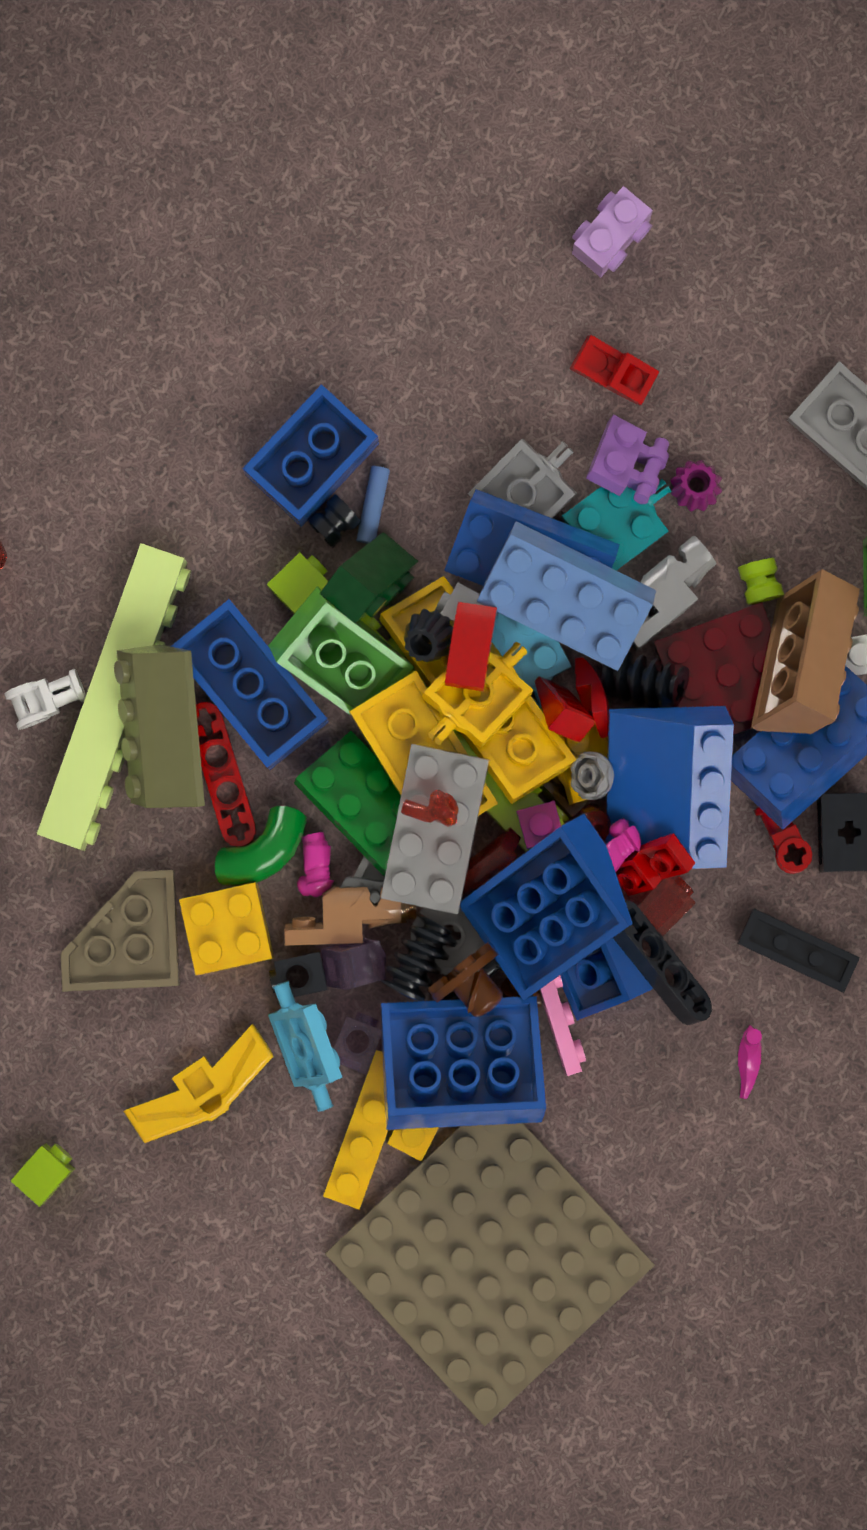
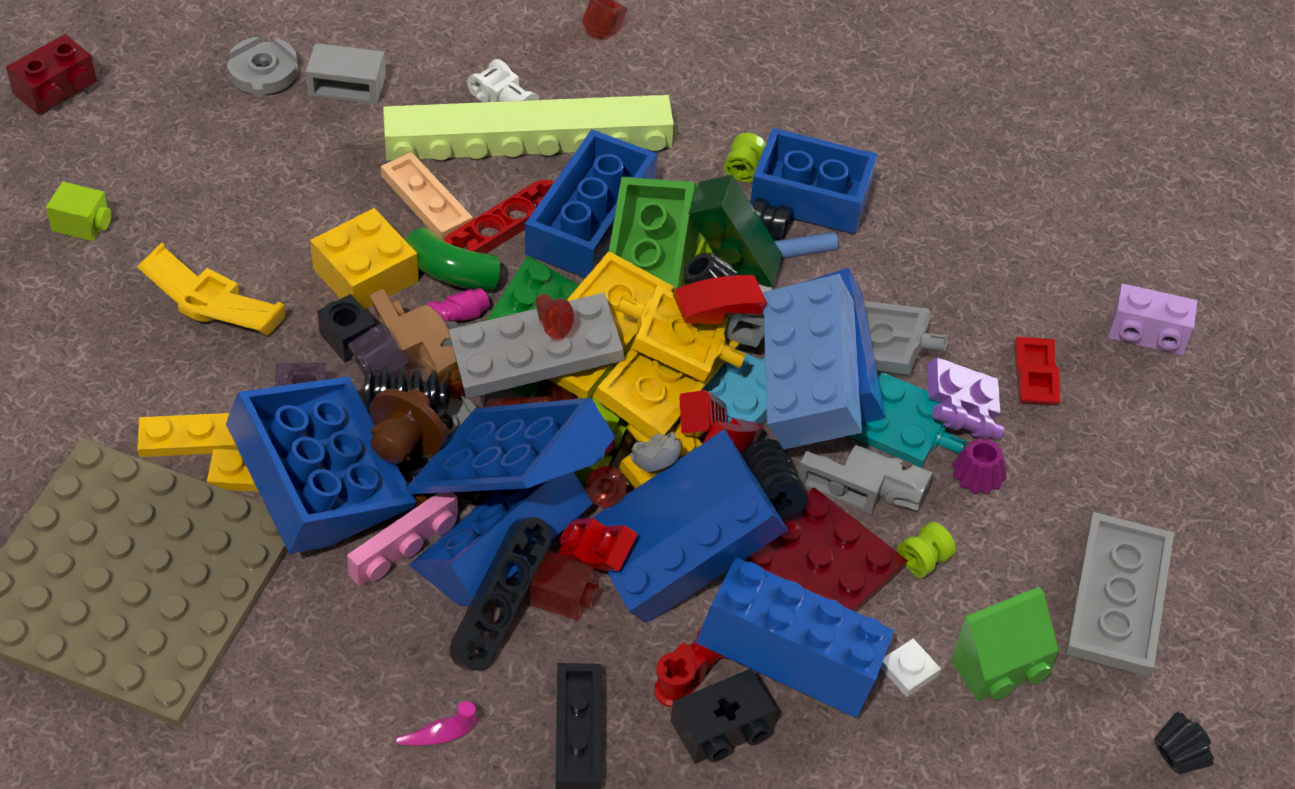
camera: 55 degrees right, 35 degrees down
dark tan plate [61,870,180,992] -> none
olive slope [114,645,205,808] -> none
medium azure plate [268,981,343,1112] -> none
dark pink arm [606,819,641,872] -> none
medium nougat slope [751,569,860,734] -> none
none -> light nougat plate [381,152,473,240]
none -> lime wheel [724,133,766,183]

